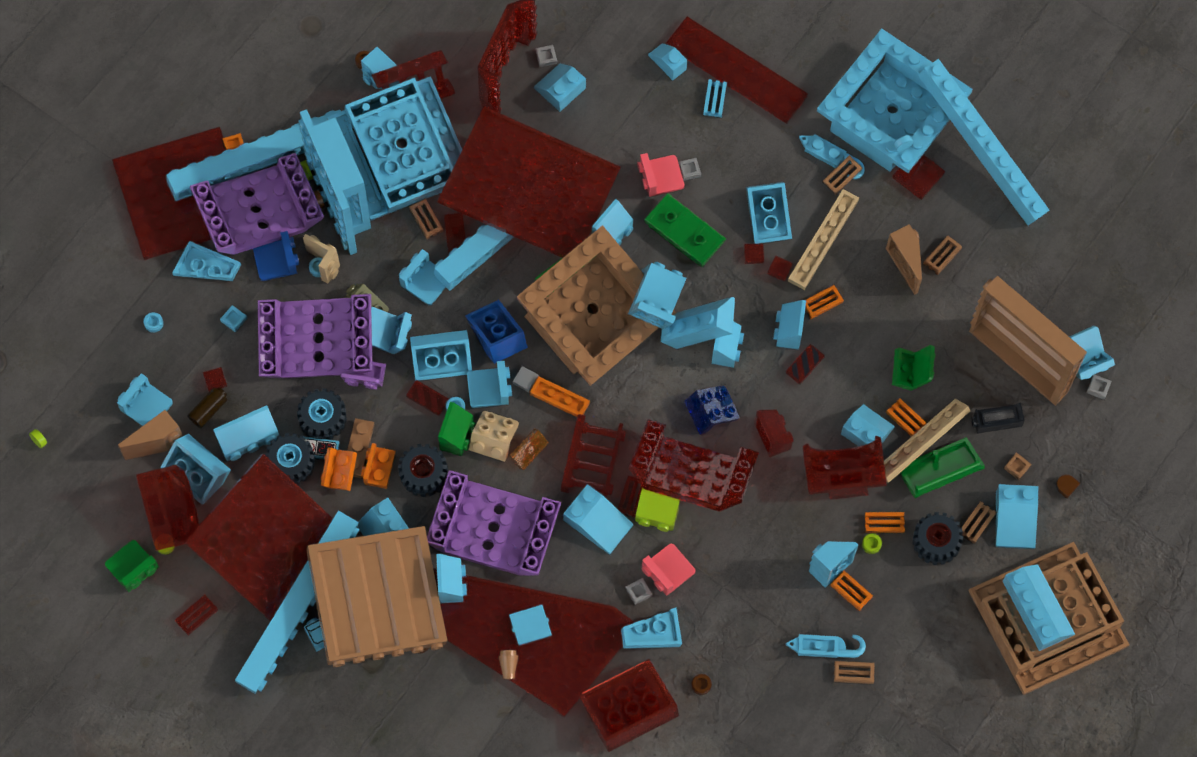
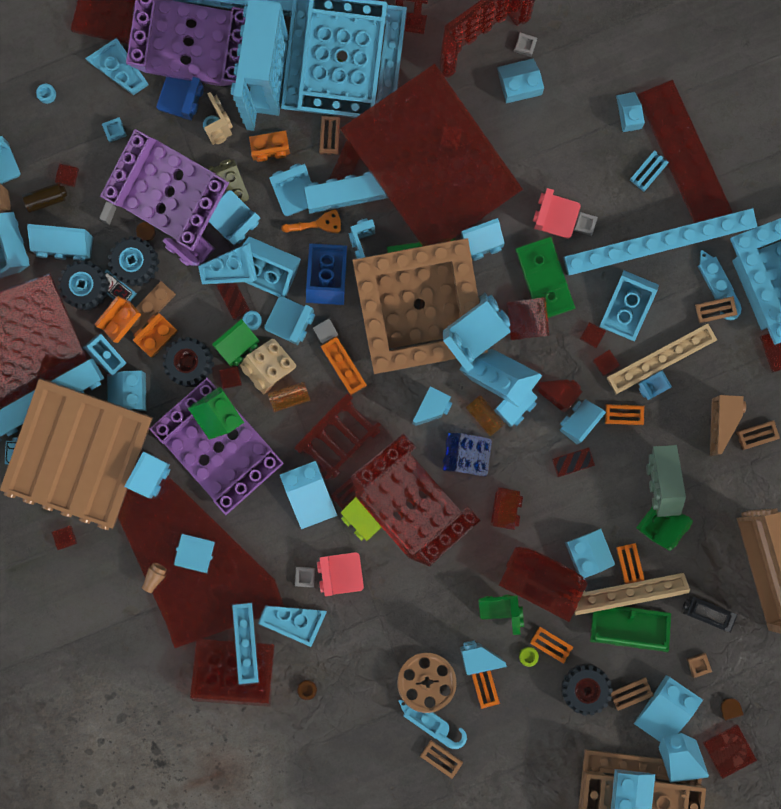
camera: 40 degrees right, 15 degrees up
none -> clear red plate [52,526,78,550]
none -> medium azure slope [82,334,126,376]
none -> light grey tile [99,202,116,225]
none -> reddish brown tile [136,222,156,242]
none -> green slope [188,387,244,440]
none -> medium azure wing [198,243,257,284]
none -> clear red tile [219,366,242,389]
none -> medium azure plate [232,603,259,685]
none -> orange bracket [249,130,290,162]
none -> orange piece [281,209,341,234]
none -> medium azure bracket [348,218,375,258]
none -> medium nougat wedge [397,653,457,713]
none -> medium azure slope [413,386,452,426]
none -> clear orange plate [466,395,505,437]
none -> green bracket [478,594,524,635]
none -> clear red plate [507,297,549,340]
none -> clear red slope [534,379,583,413]
none -> medium azure brick [563,208,758,275]
none -> dark azure bracket [639,370,672,400]
none -> sand green brick [646,445,686,517]
none -> medium azure slope [659,733,709,783]
none -> clear red tile [703,724,757,779]

